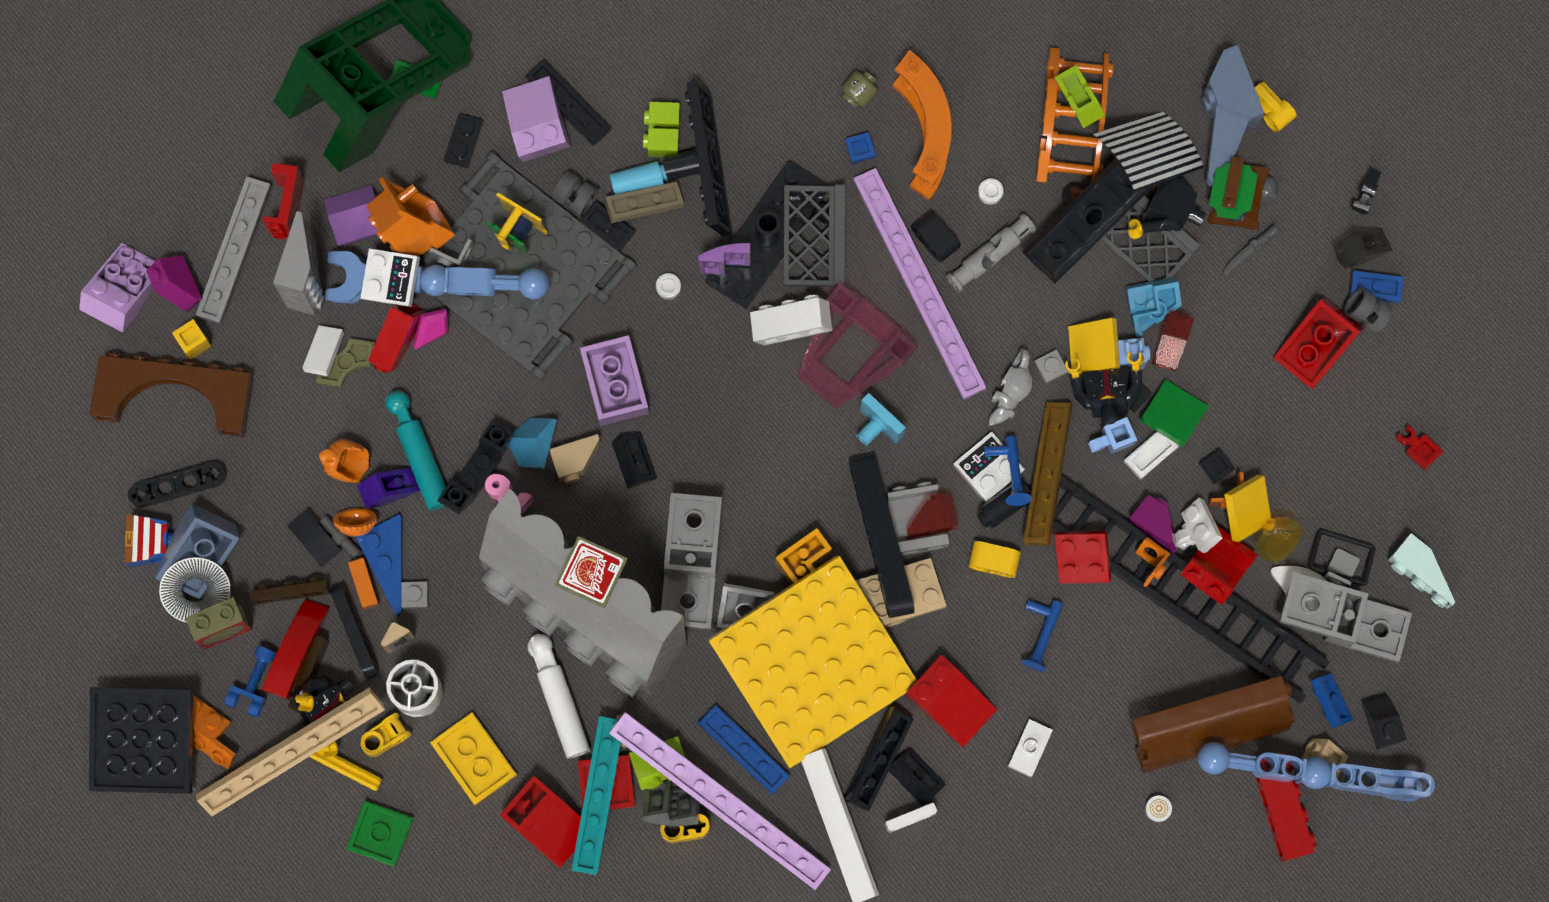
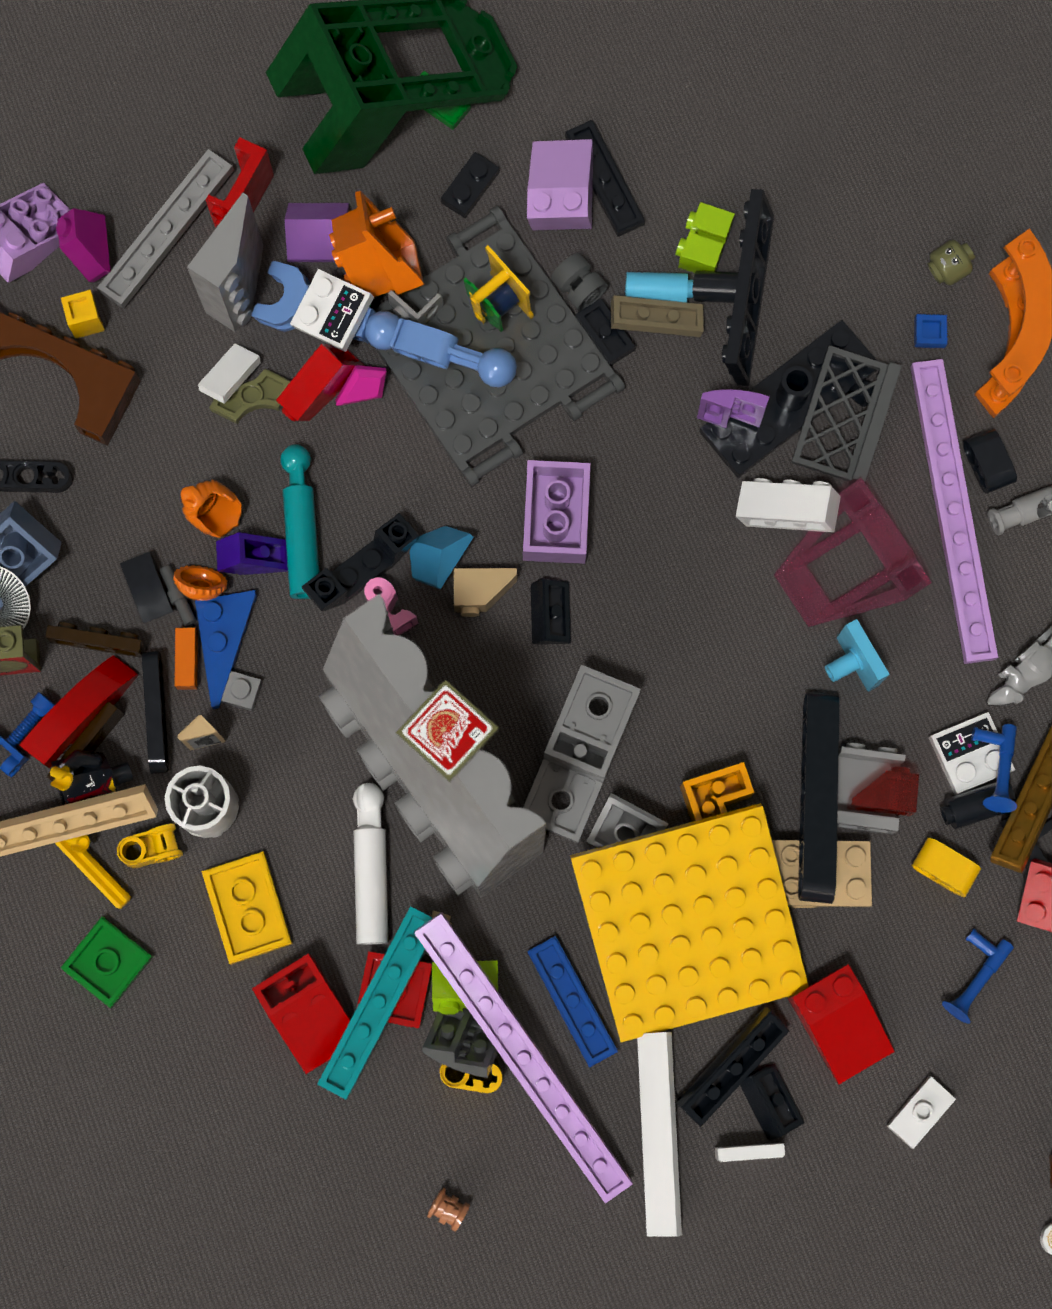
camera: 20 degrees right, 0 degrees up
white tile [656,273,681,300] -> none

